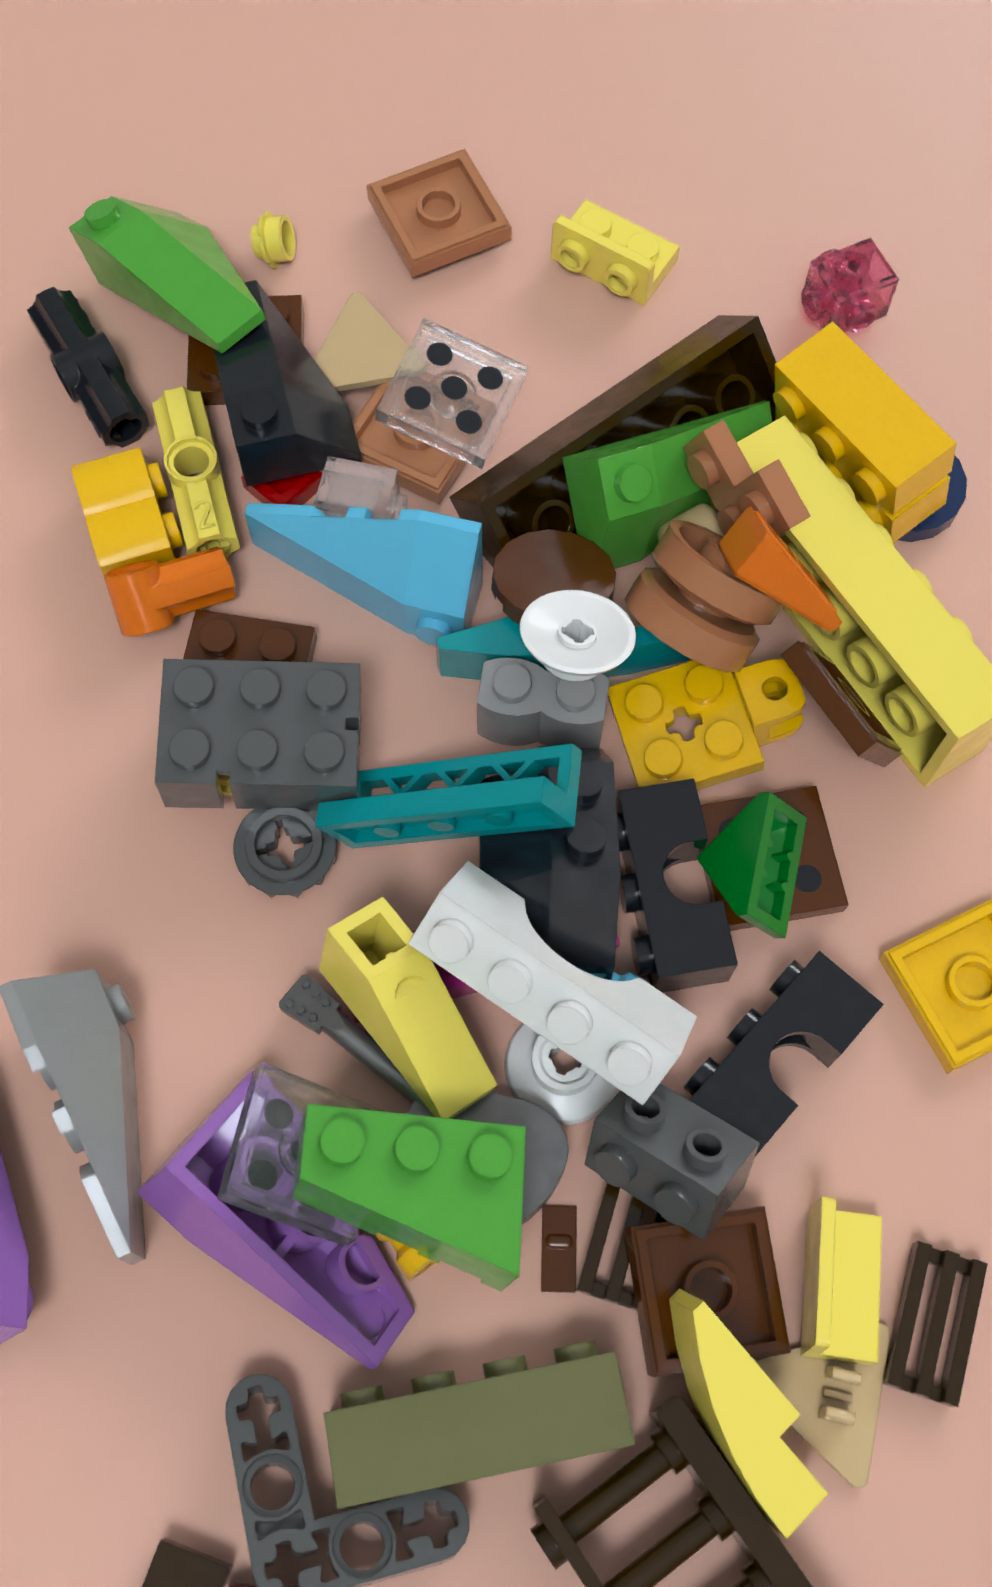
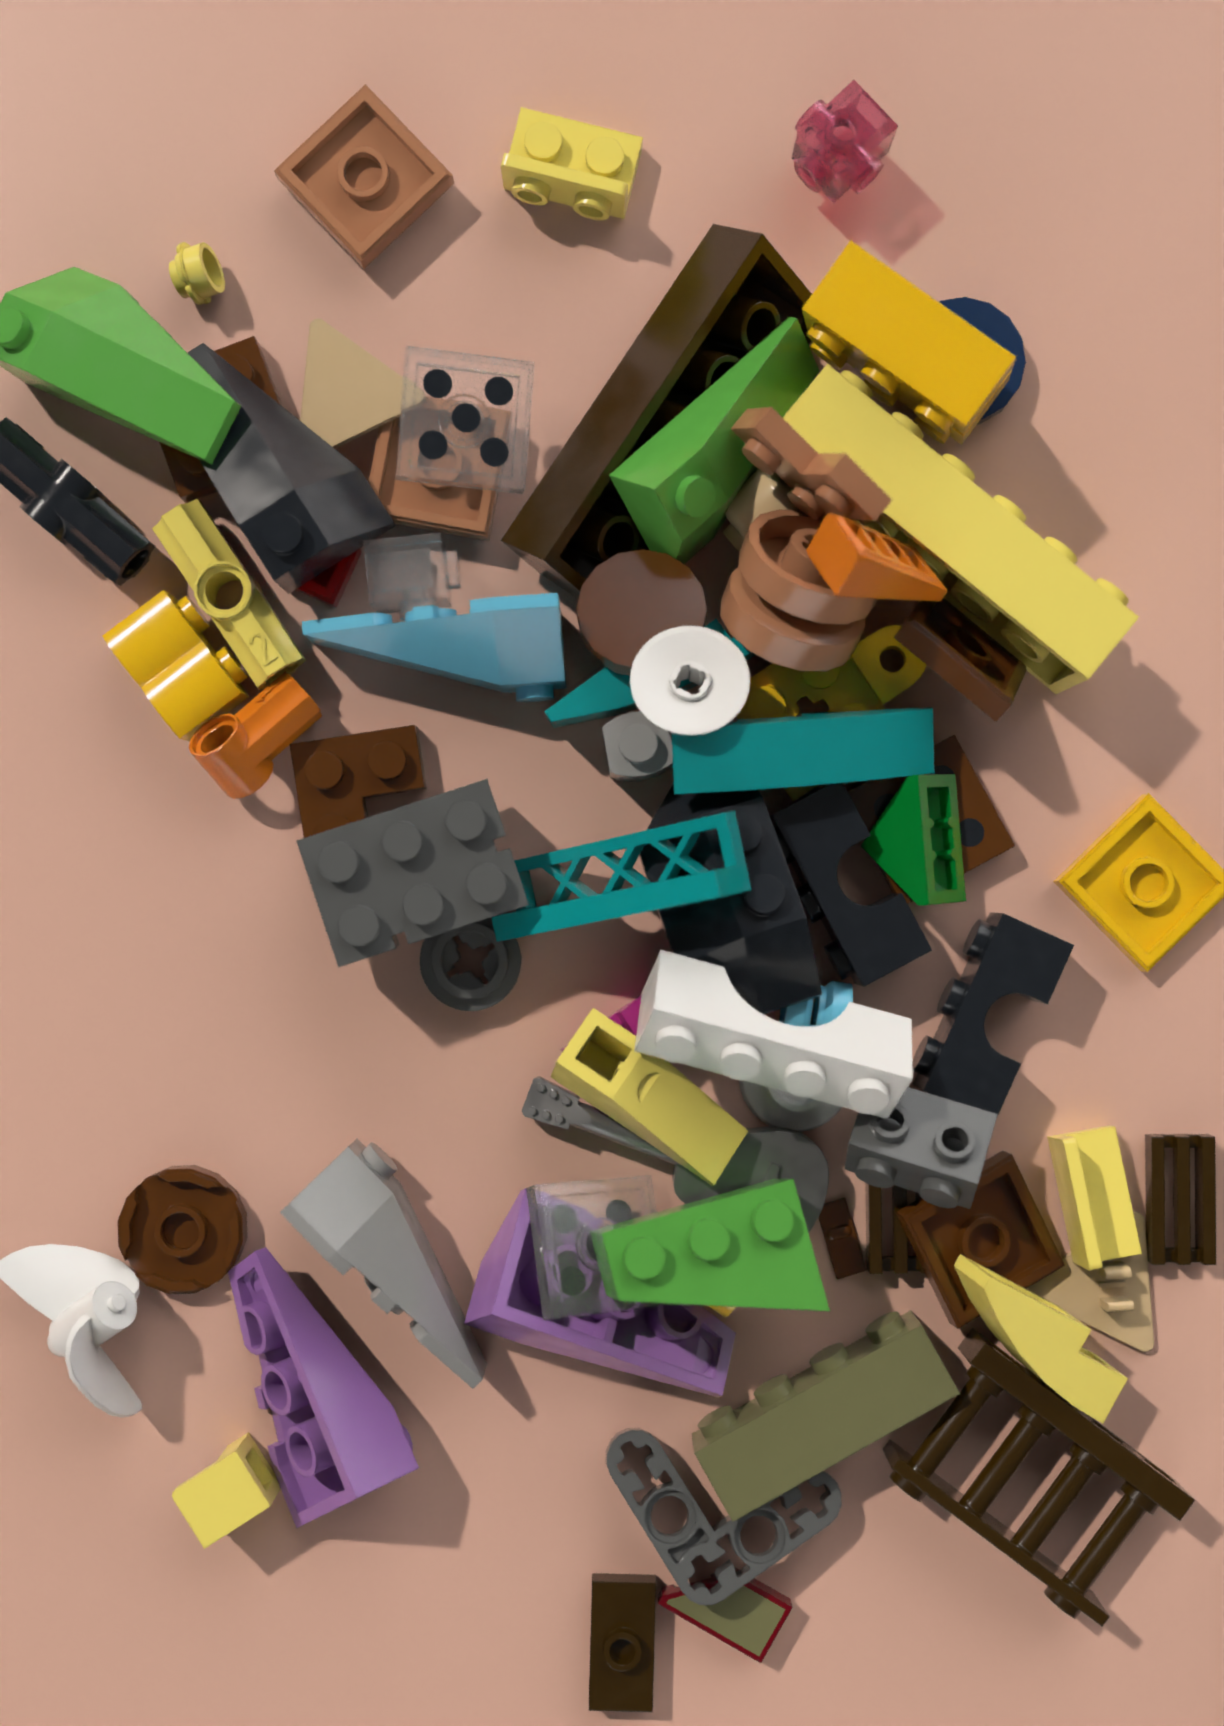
camera: 15 degrees left, 20 degrees up
none -> teal slope [671,707,934,794]

